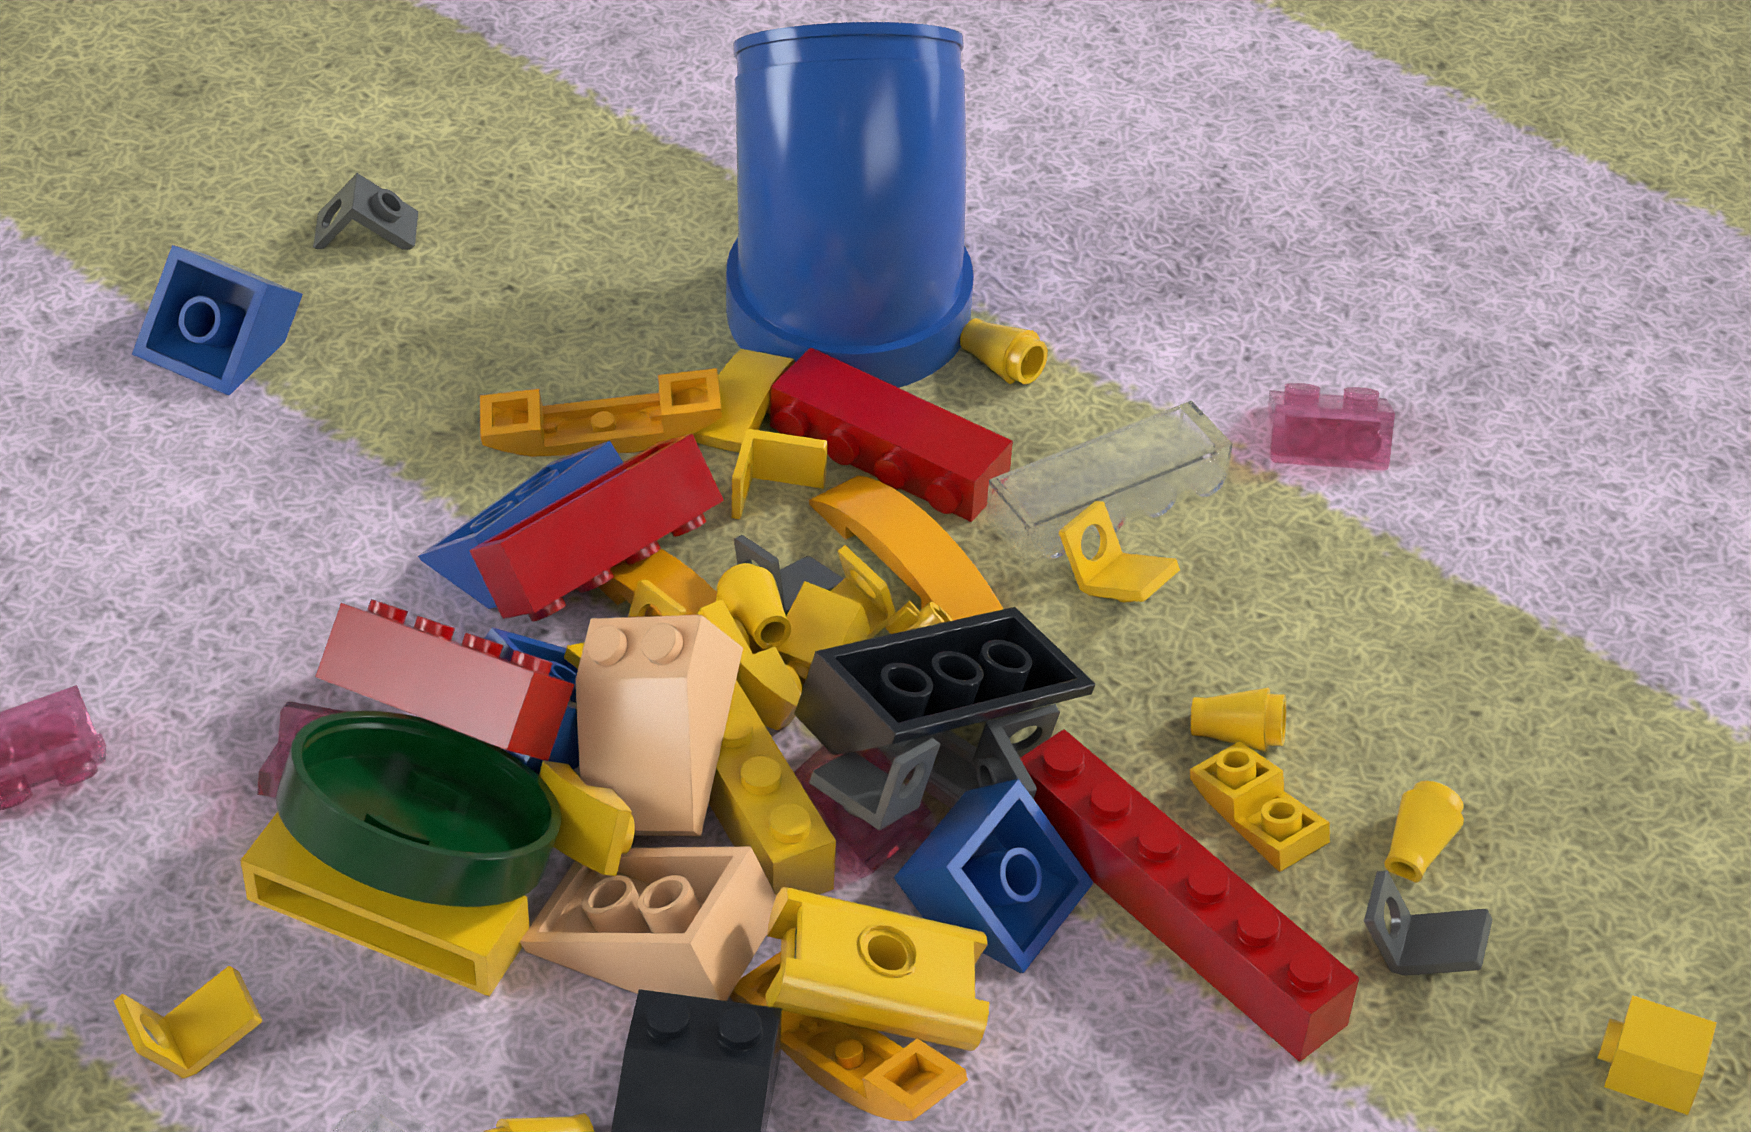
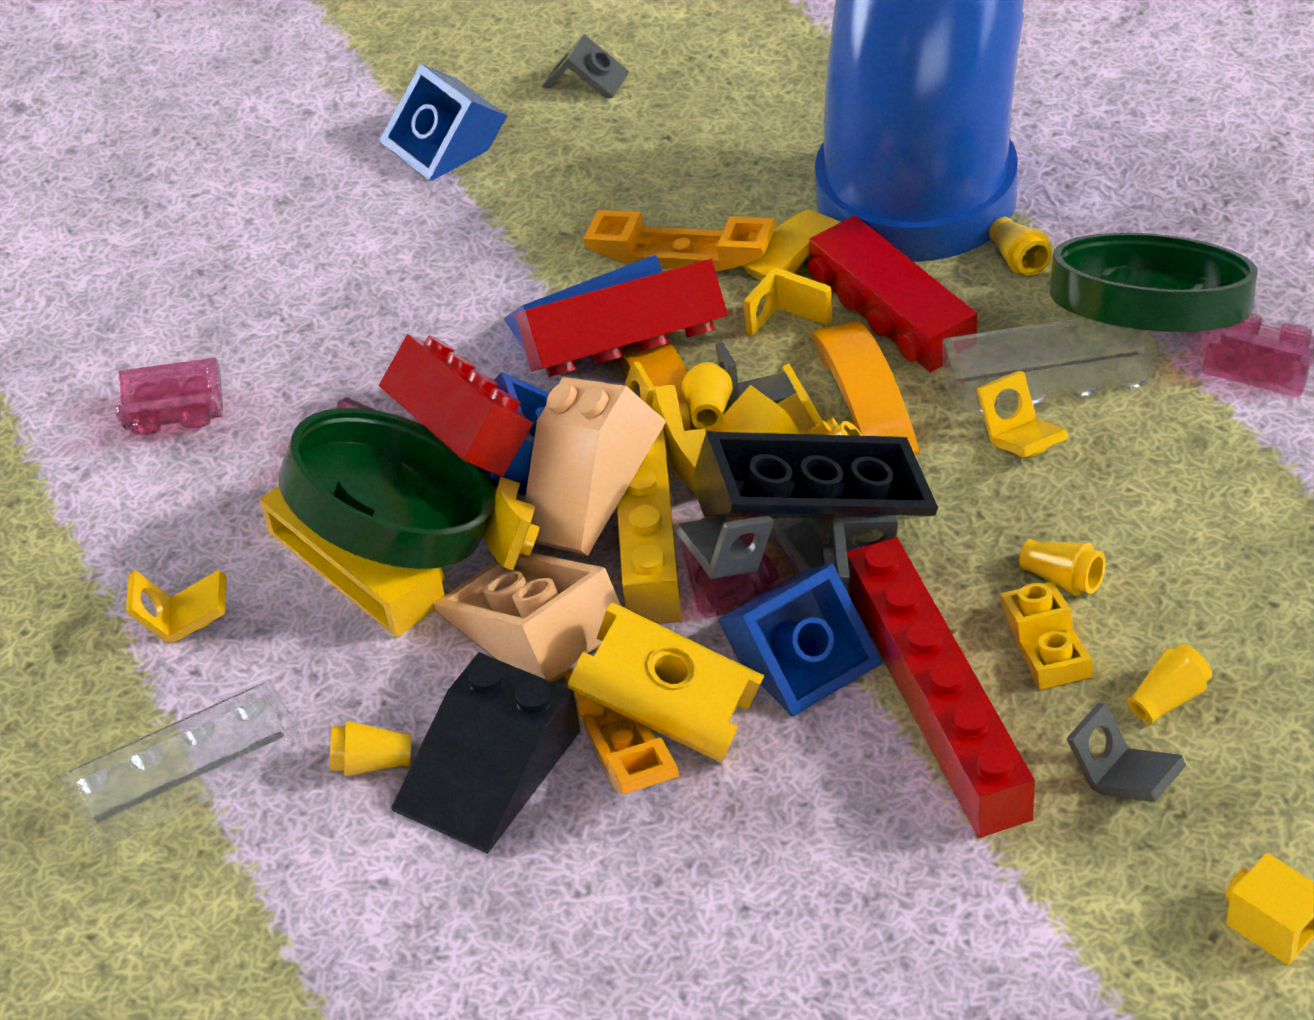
camera: 30 degrees right, 0 degrees up
none -> dark green brick [1049,233,1258,332]

